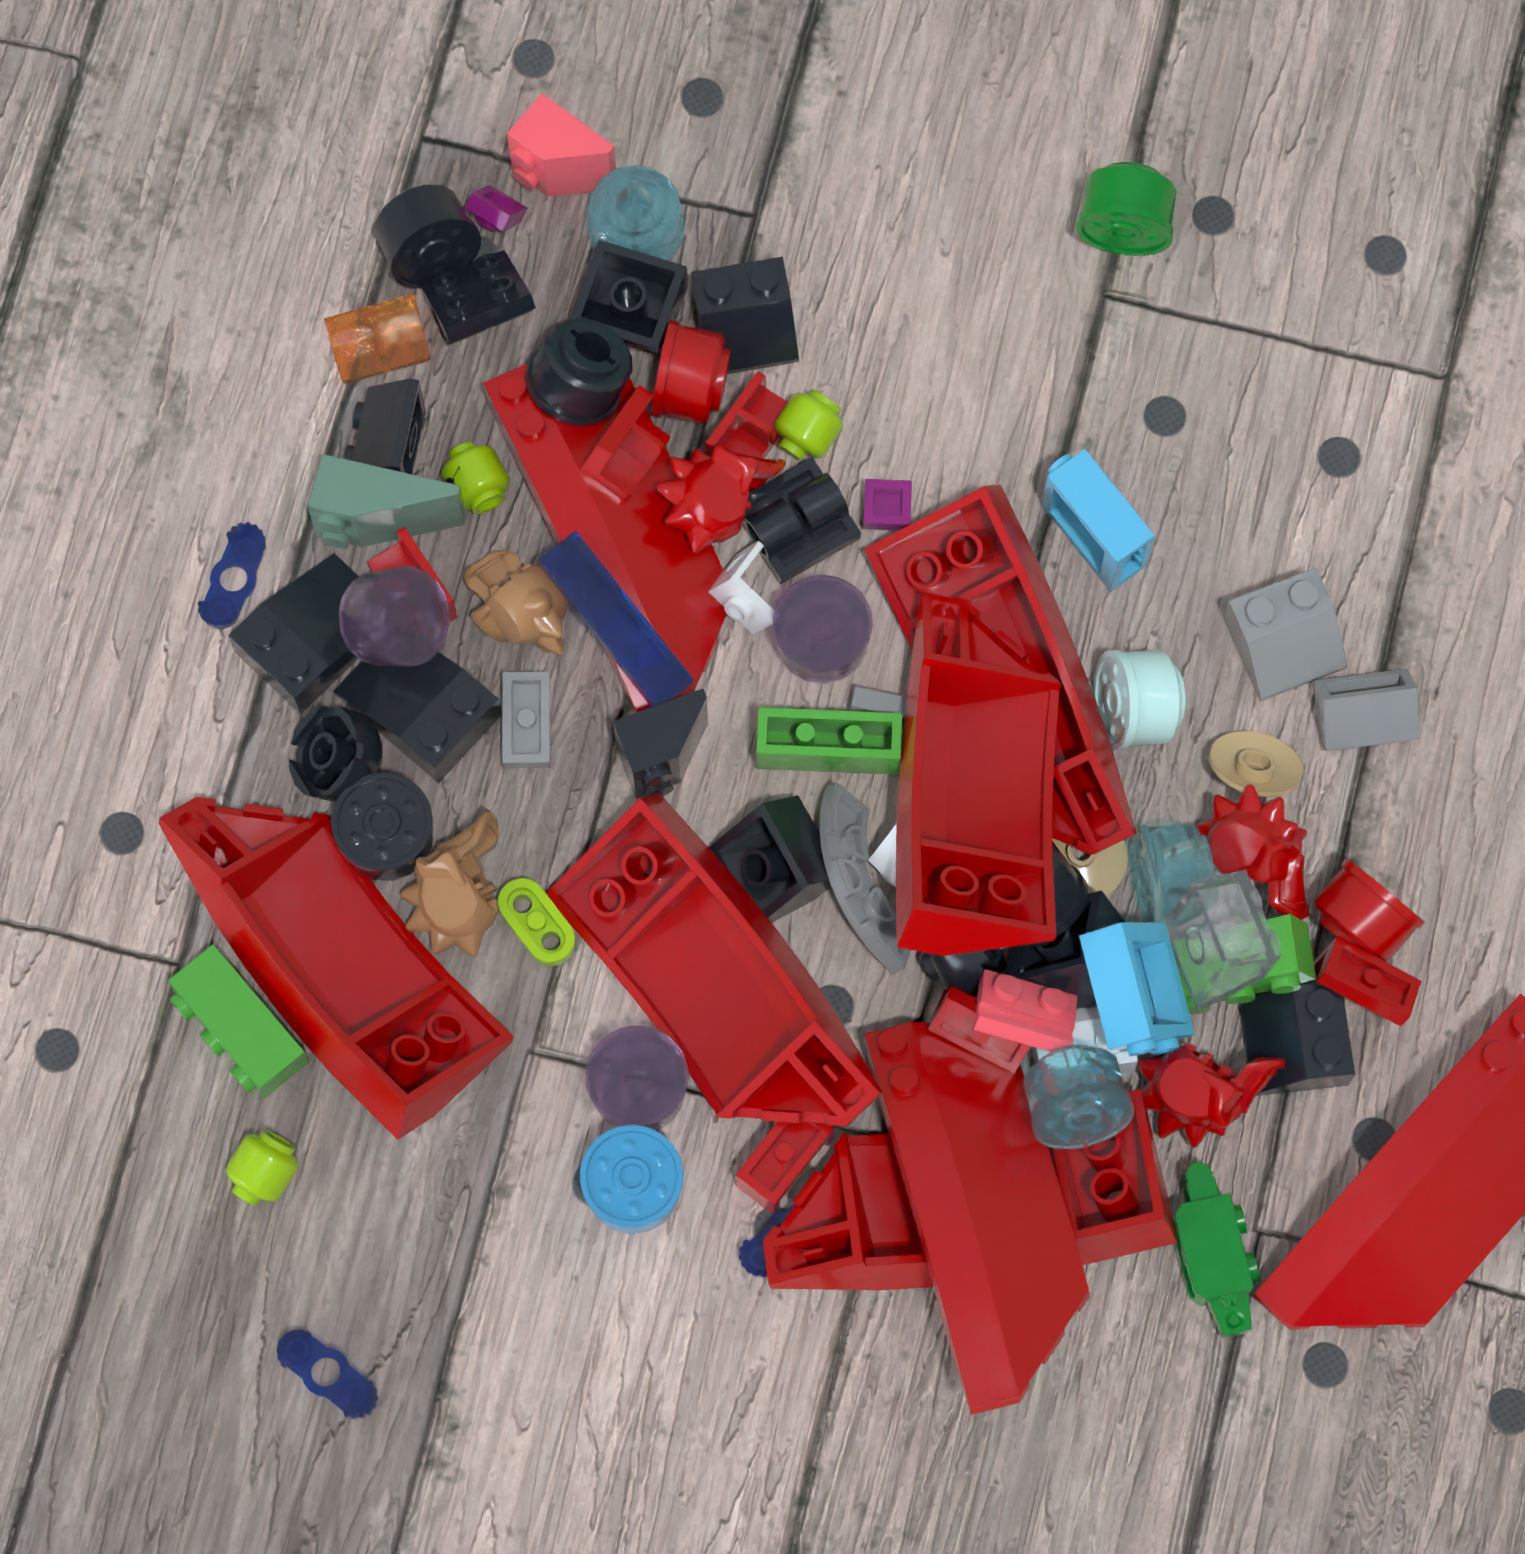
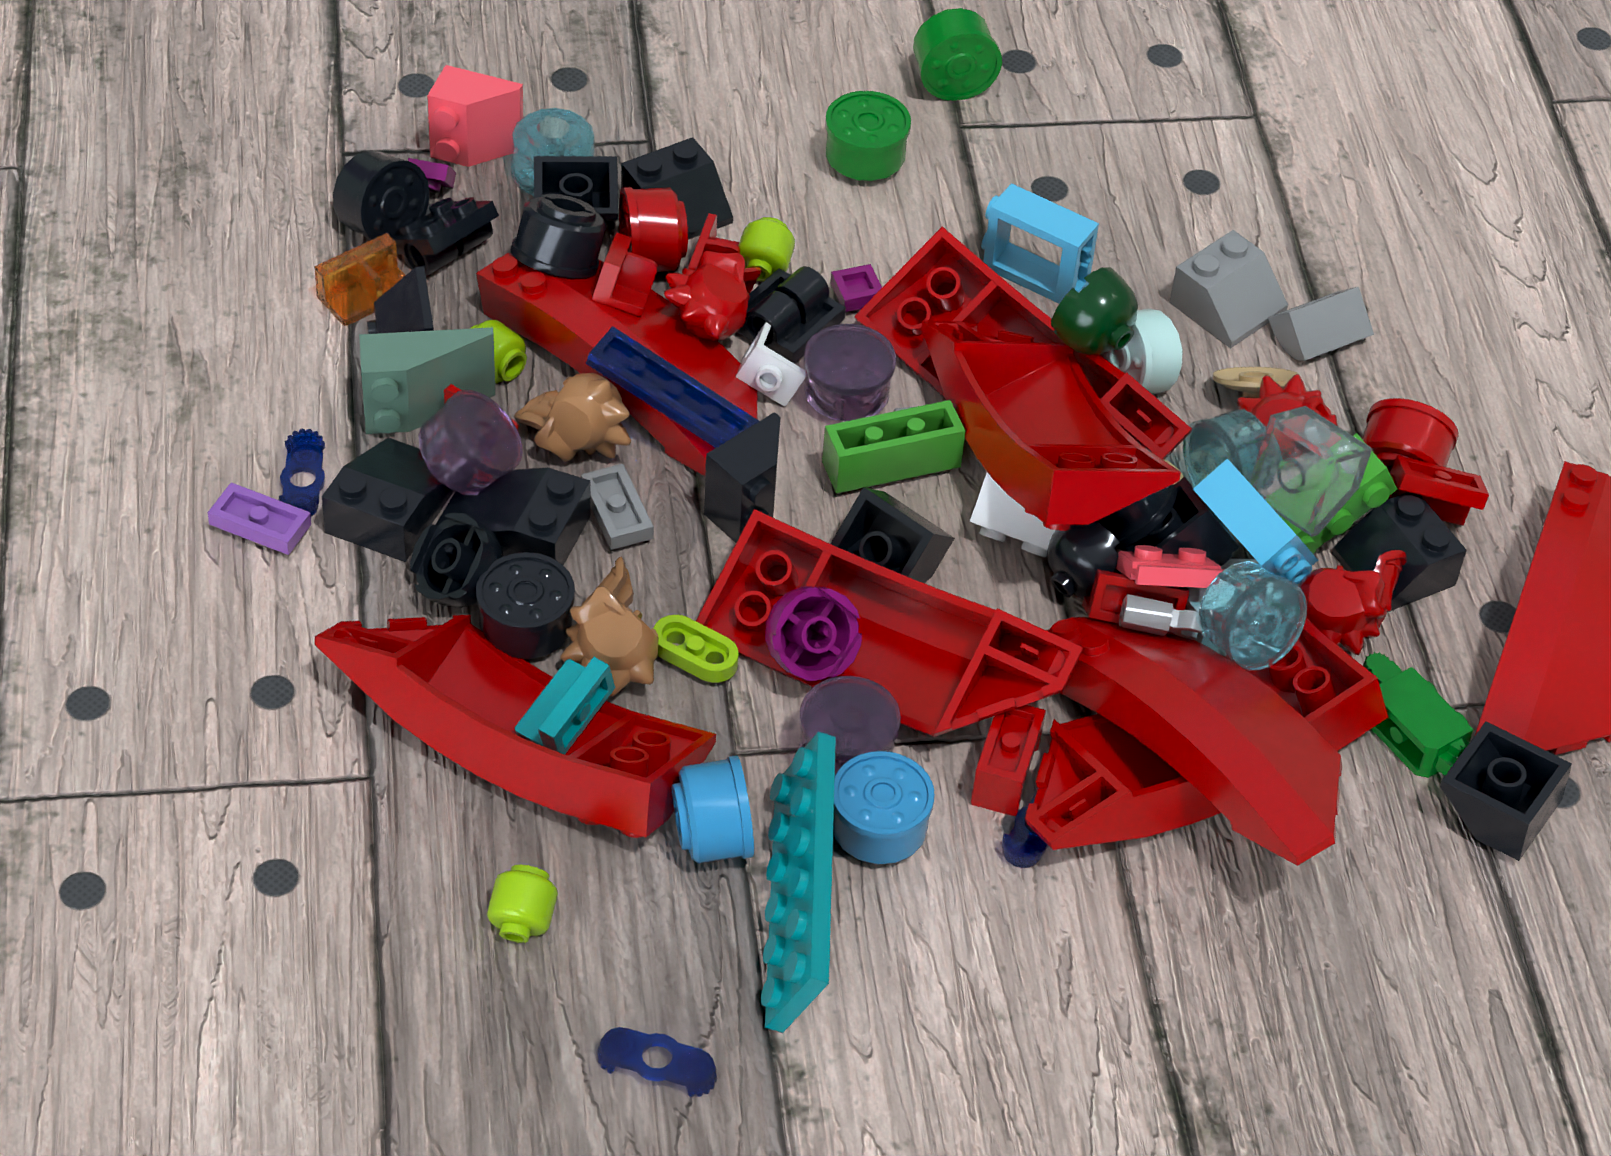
camera: 25 degrees left, 25 degrees down
bright green brick [168,944,309,1099] -> none
light grey tile [820,782,911,974] -> none
none -> medium lavender plate [207,482,311,555]
none -> teal panel [515,657,615,755]
none -> dark azure wheel [672,755,754,863]
none -> teal plate [761,731,836,1033]
none -> magenta cylinder [765,586,862,681]
none -> green wheel [825,91,911,181]
none -> dark green cylinder [1051,267,1138,355]
none -> light grey bar [1119,594,1205,639]
none -> black slope [1440,721,1572,861]

